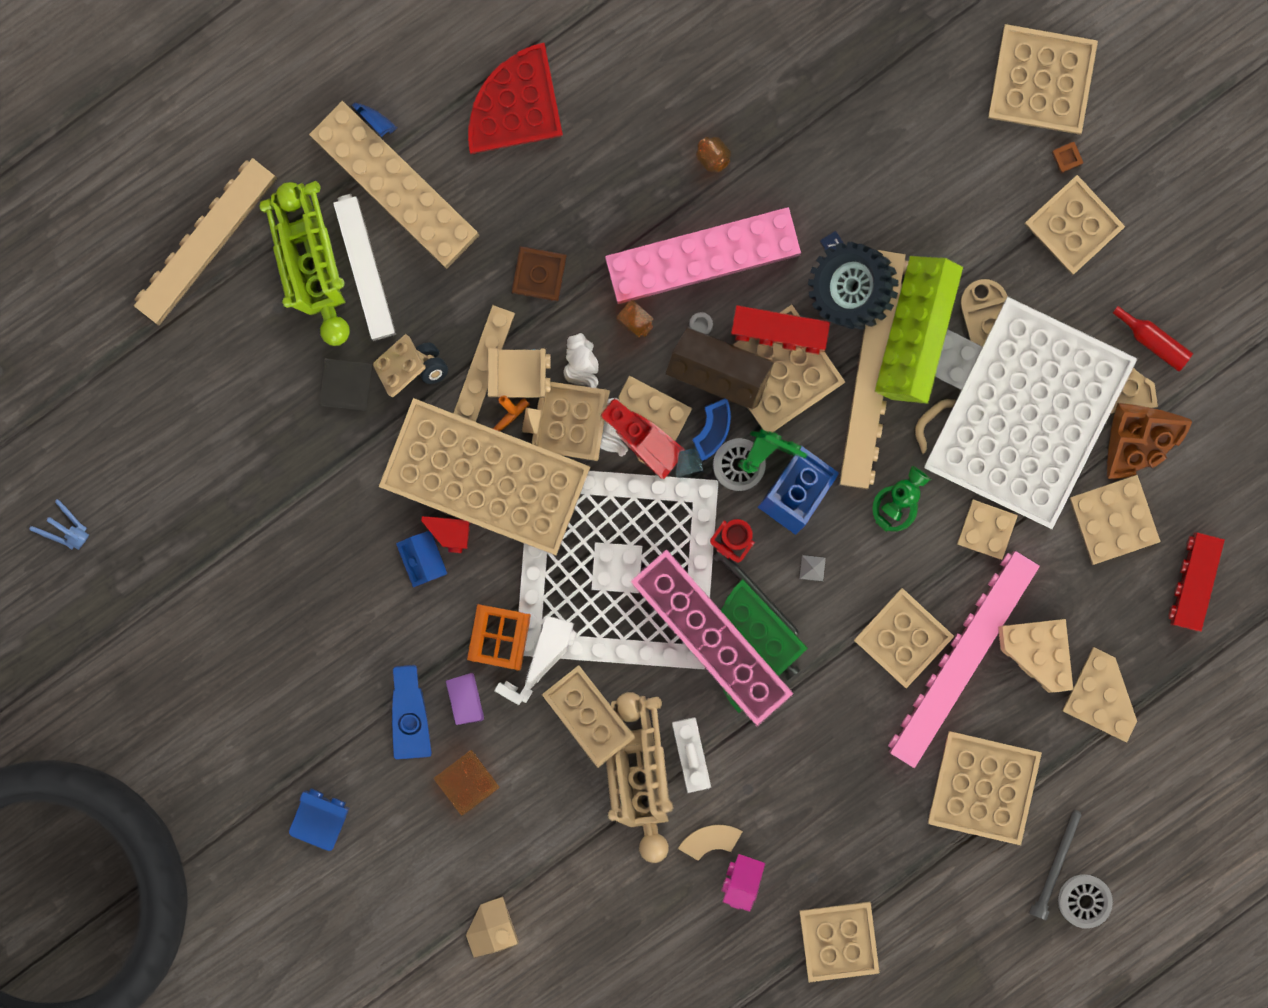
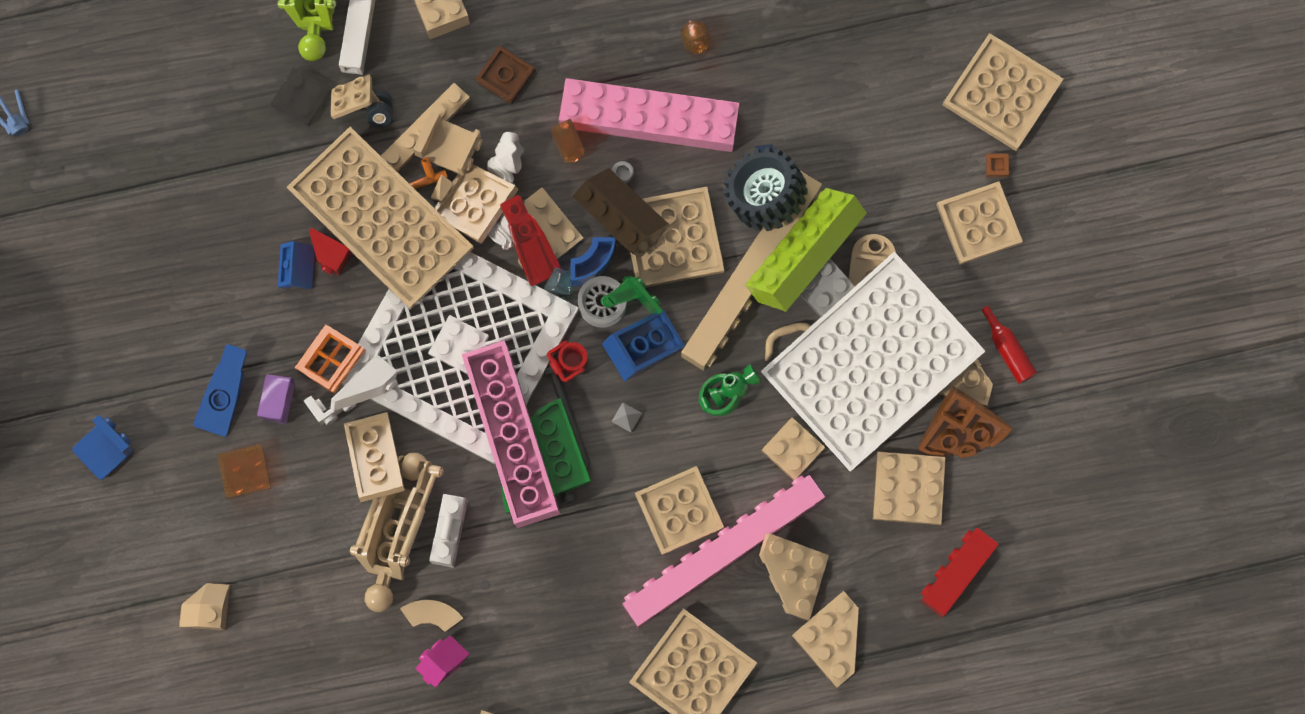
camera: 25 degrees right, 10 degrees down
red brick [731,305,830,355] -> none

